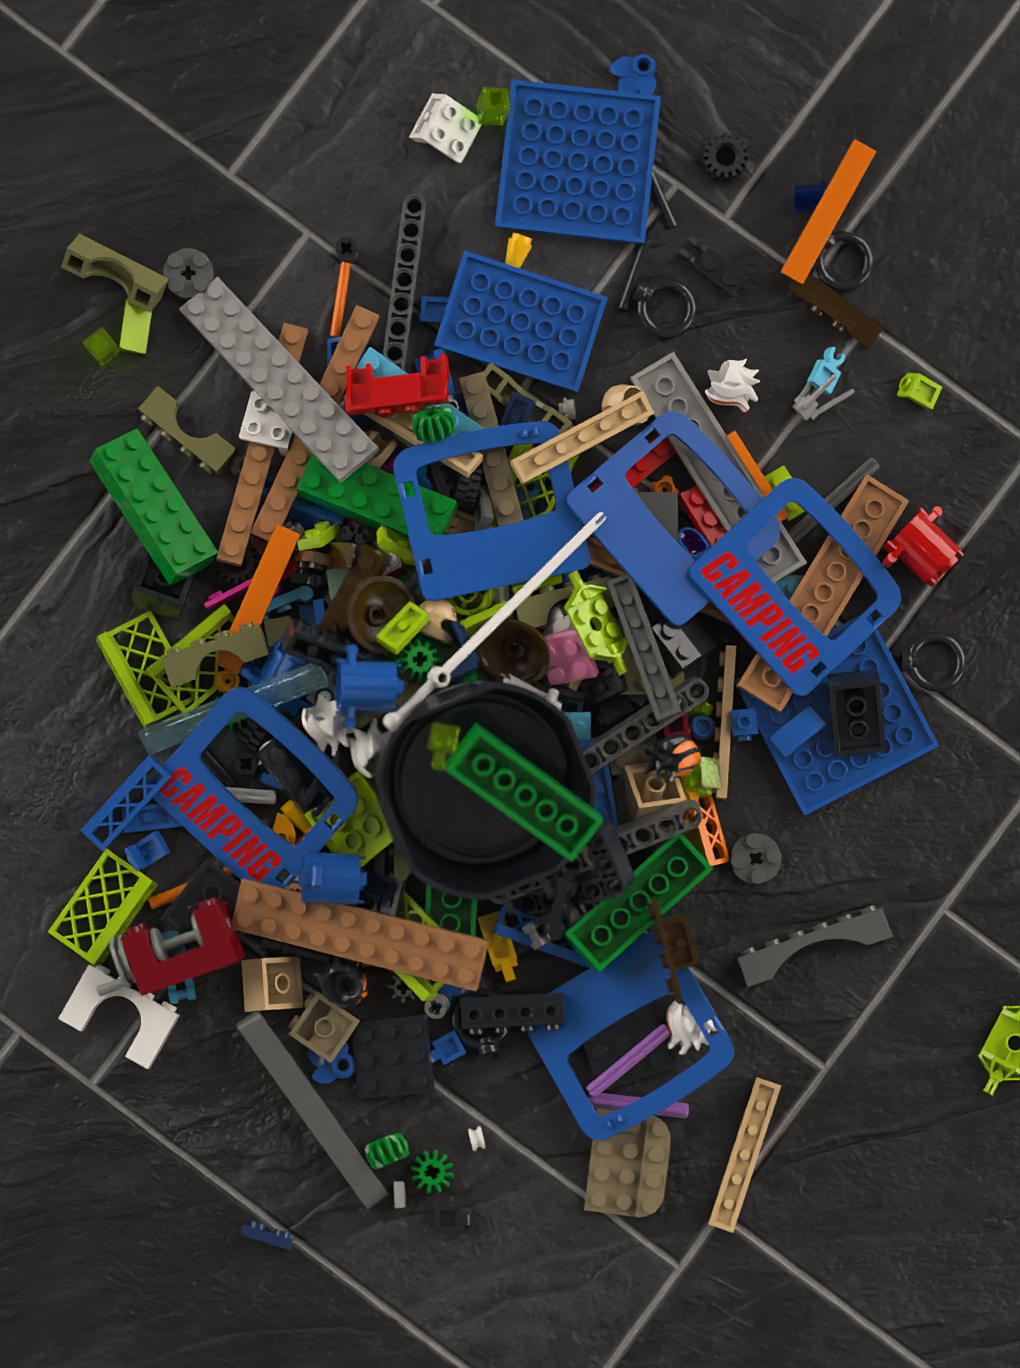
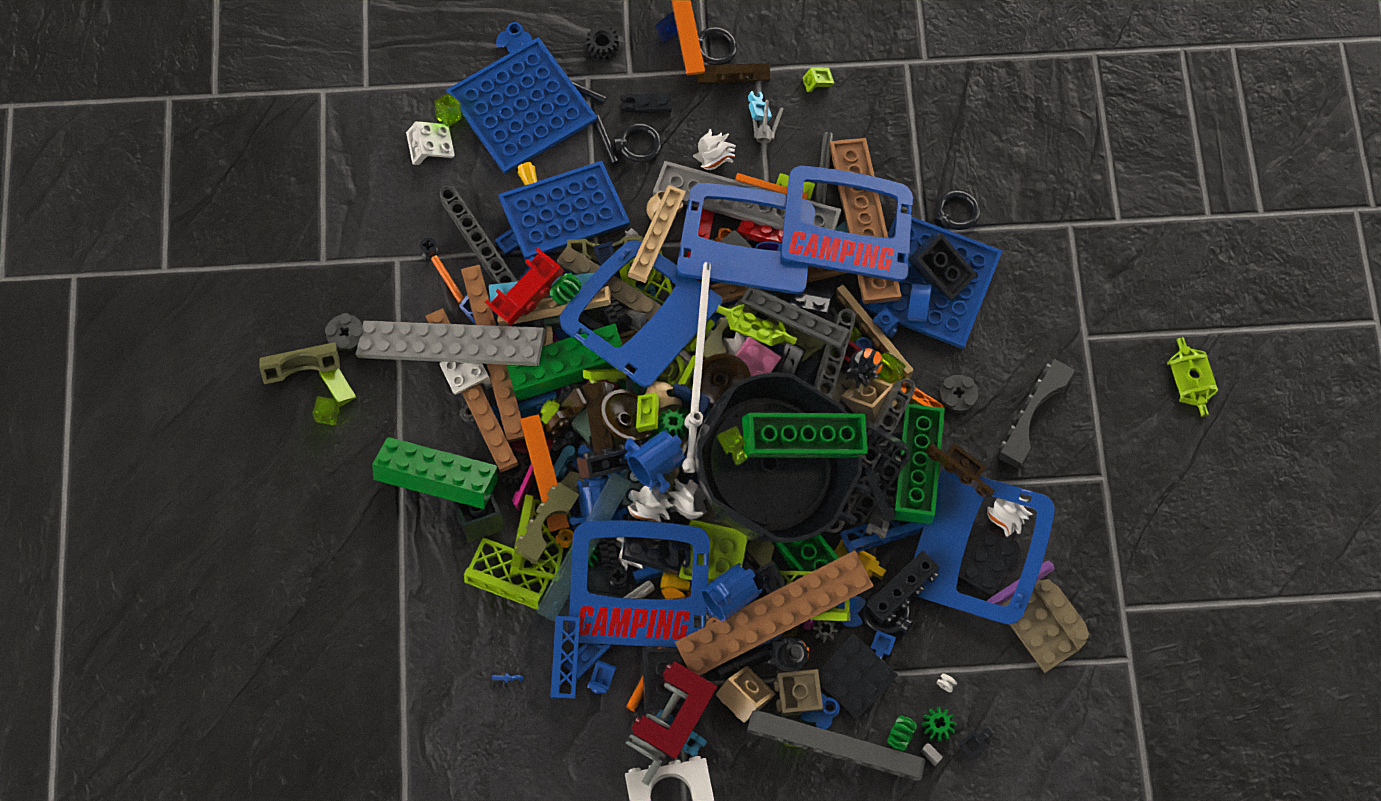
camera: 40 degrees left, 15 degrees down
lime fence [48,848,158,966] -> none
olive arch [139,386,237,475] -> none
light grey bush [424,993,450,1019] -> none
medium lavender axle [587,1024,671,1097] -> none
tan plate [708,1077,781,1232] -> none
red container [882,506,964,587] -> none
none -> blue hand [492,673,524,683]

